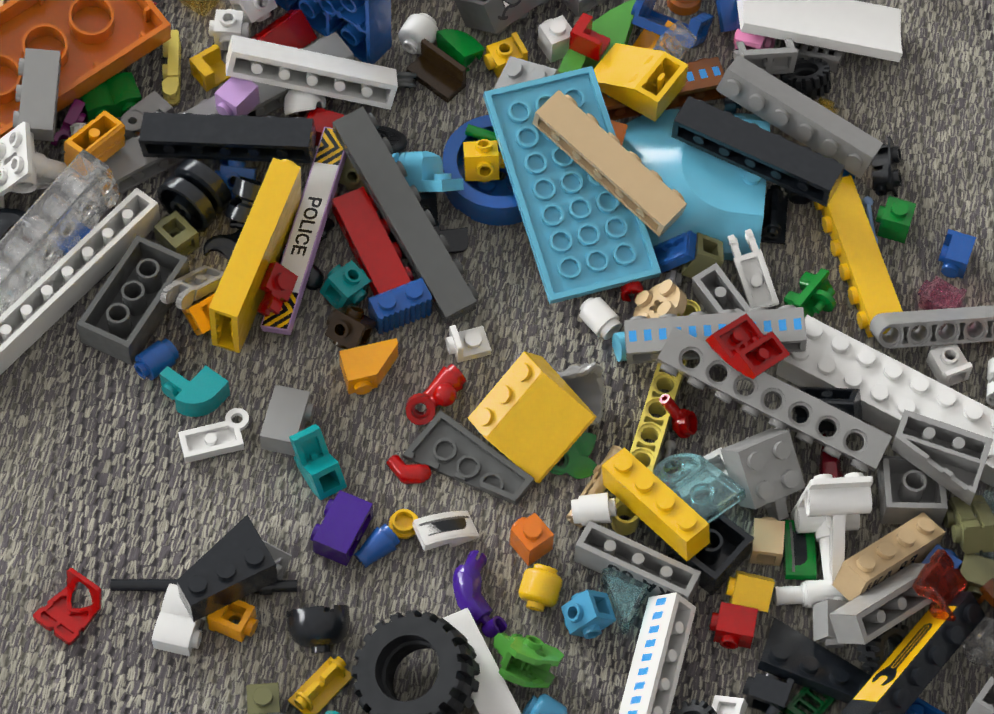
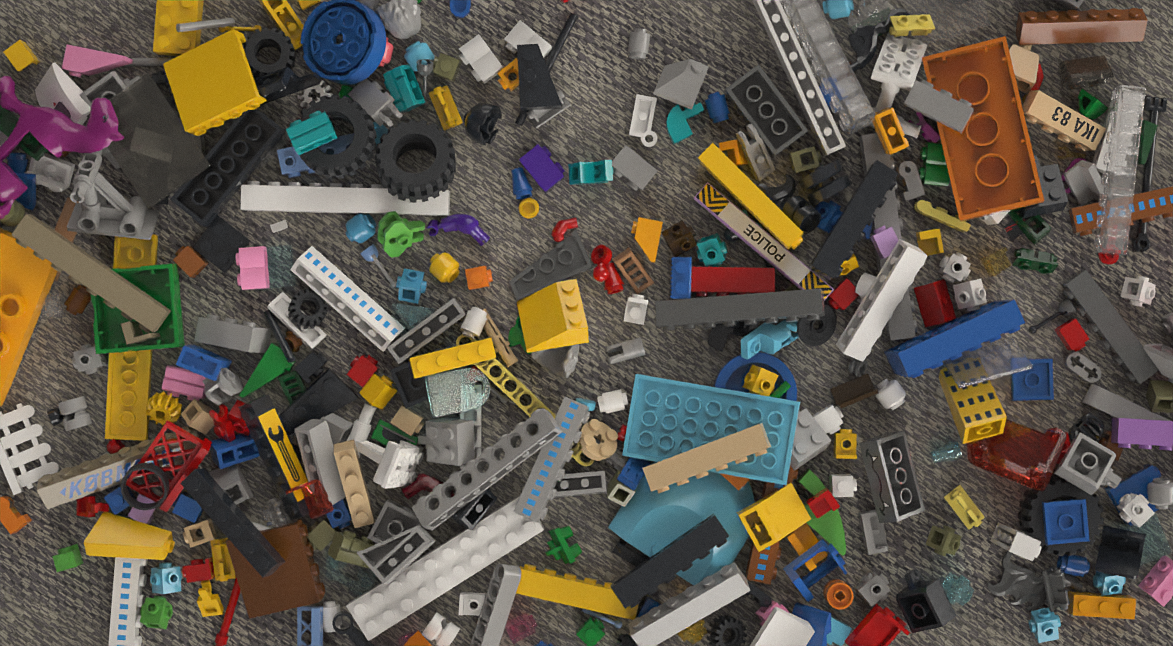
camera: 120 degrees right, 30 degrees up
red plate [257,262,298,317] -> none
white slope [412,511,480,551] -> none
green brick [436,29,485,72] -> none
clear bracket [653,21,697,60] -> none
red plate [659,394,698,438] -> none
red slope [705,313,790,379] -> none
white hinge [727,229,779,309] -> none
light grey hinge [733,39,798,74] -> none
none -> hinge [360,244,397,289]
none -> white brick [459,34,503,84]
none -> light grey hinge [605,337,646,364]
none -> medium nougat slope [612,248,654,294]
none -> light grey brick [628,28,650,60]
none -> light grey slope [653,59,709,110]
none -> white brick [812,404,844,435]

